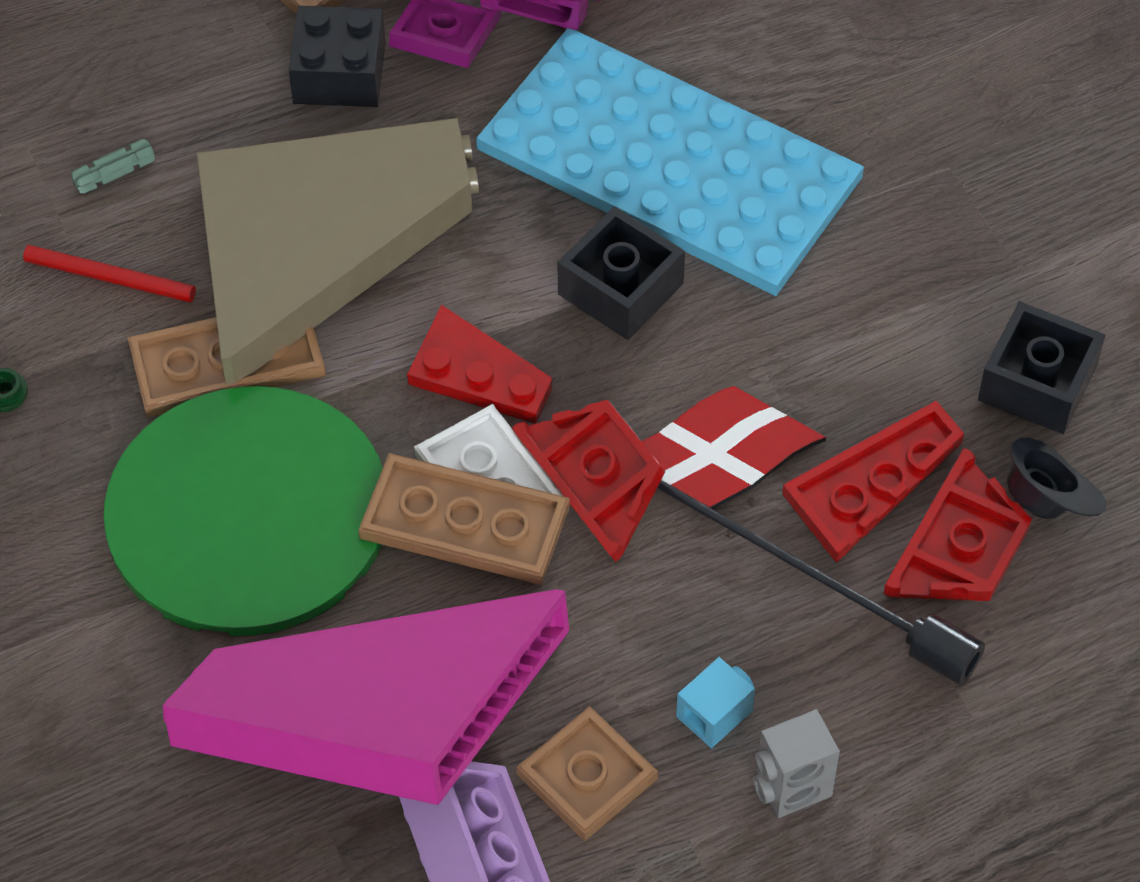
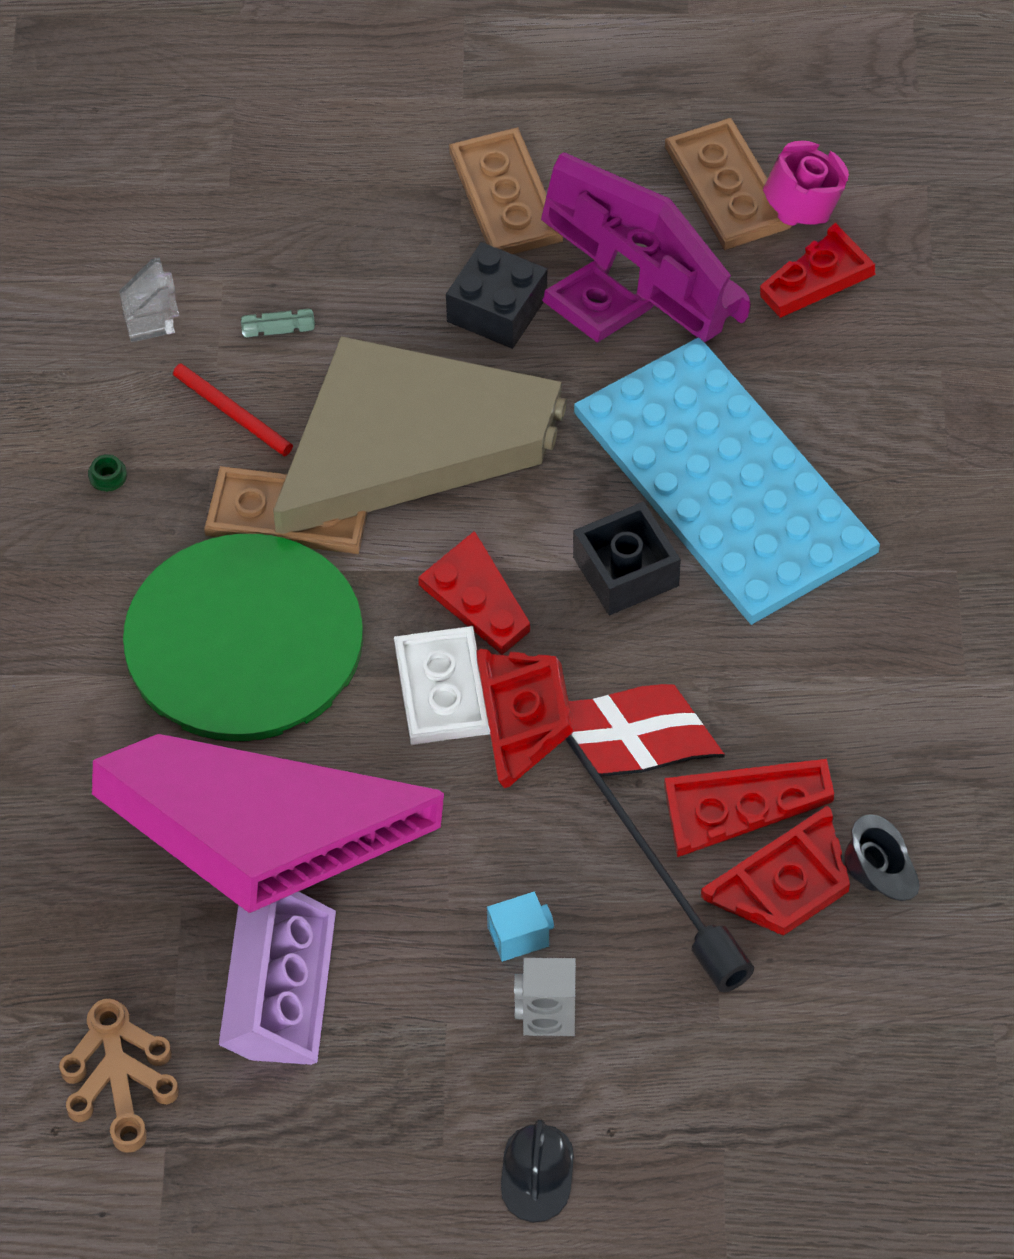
camera: 25 degrees right, 0 degrees up
medium nougat tile [358,453,570,585] -> none
medium nougat tile [516,706,658,842] -> none
black brick [978,301,1106,435] -> none

